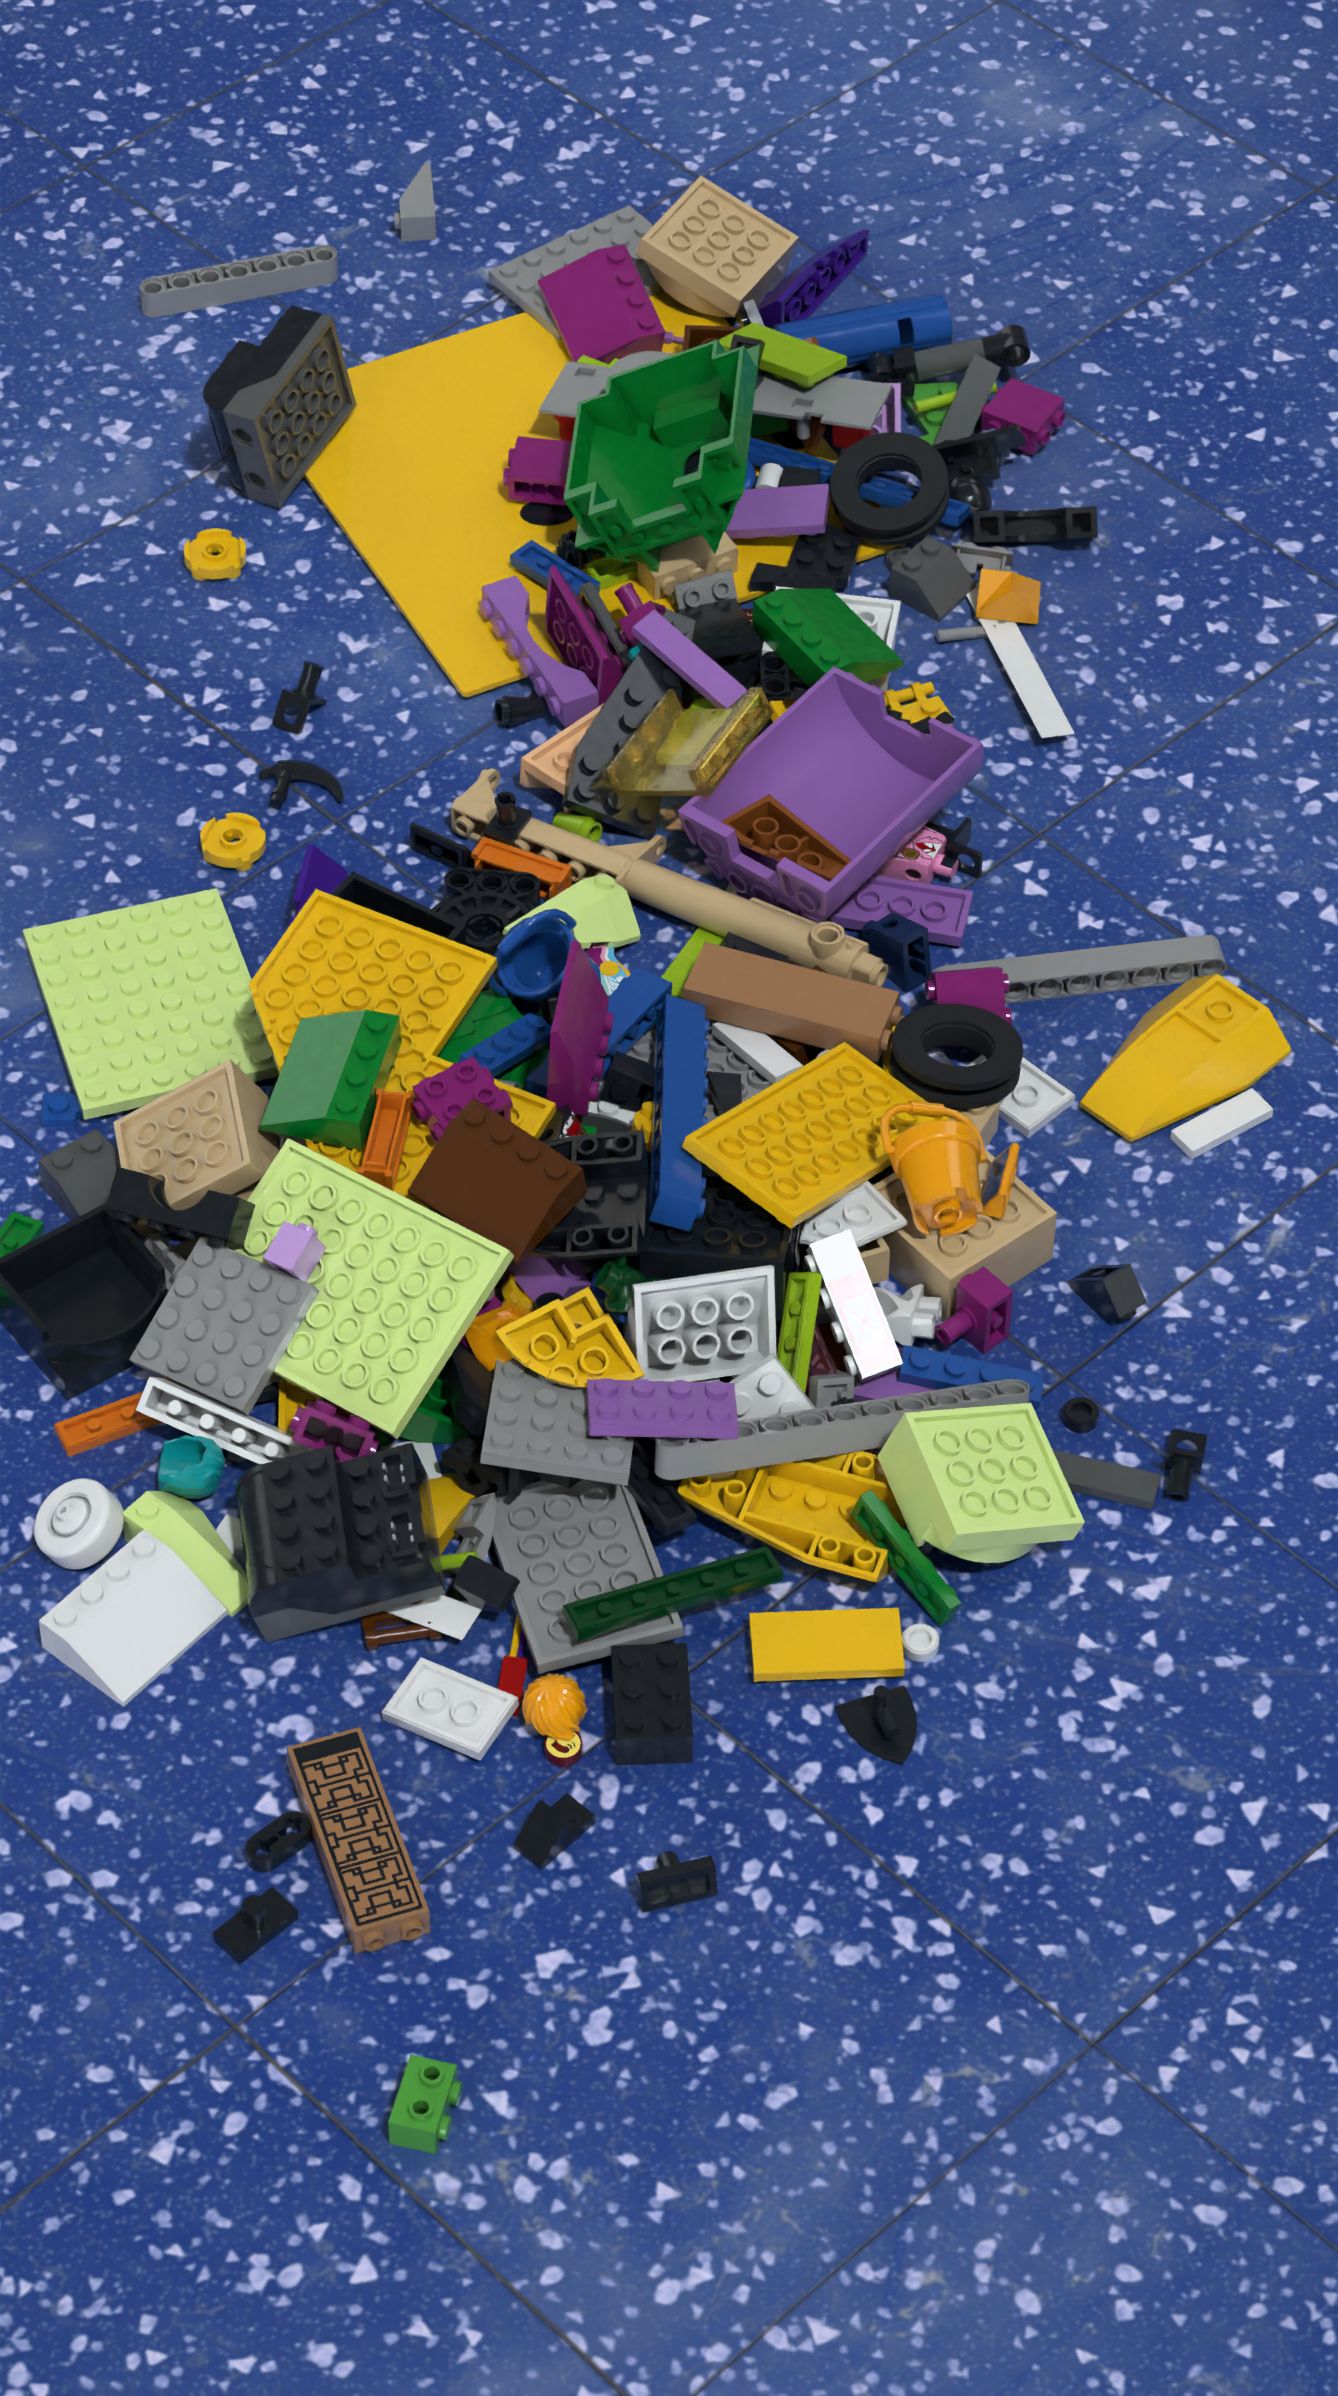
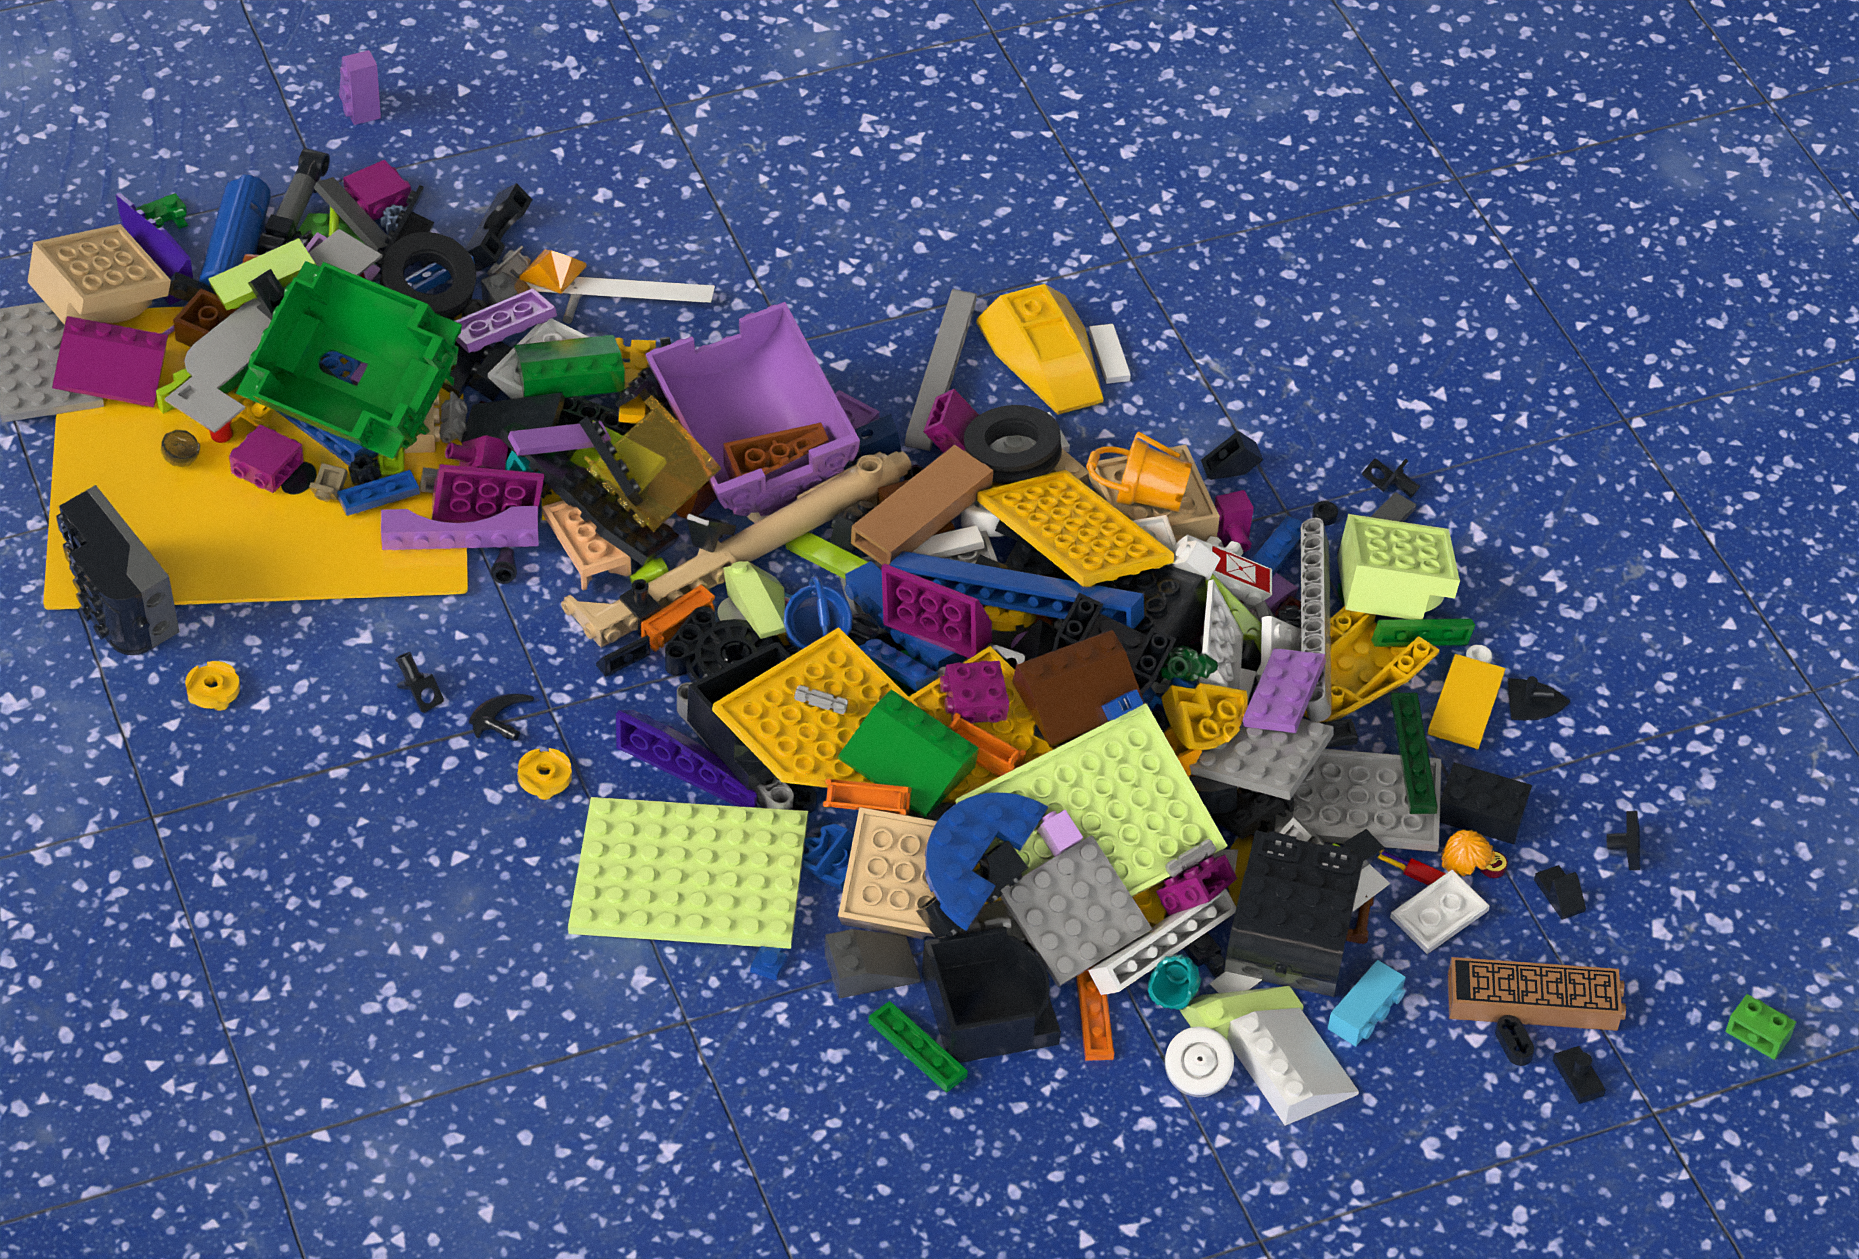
camera: 70 degrees left, 0 degrees up
none -> green plate [136,193,188,229]
none -> clear smoke hair [161,430,200,467]
none -> dark tan bracket [309,463,348,501]
none -> medium lavender wedge [339,50,381,125]
none -> medium lavender plate [455,288,557,353]
none -> black plate [579,417,644,507]
none -> black slope [687,514,736,552]
none -> light grey axle [794,685,848,714]
none -> orange container [823,779,912,815]
none -> blue plate [924,792,1048,931]
none -> blue piece [1101,689,1143,721]
none -> light grey axle [1165,839,1216,877]
none -> white brick [1172,540,1221,580]
none -> medium azure brick [1328,960,1406,1047]

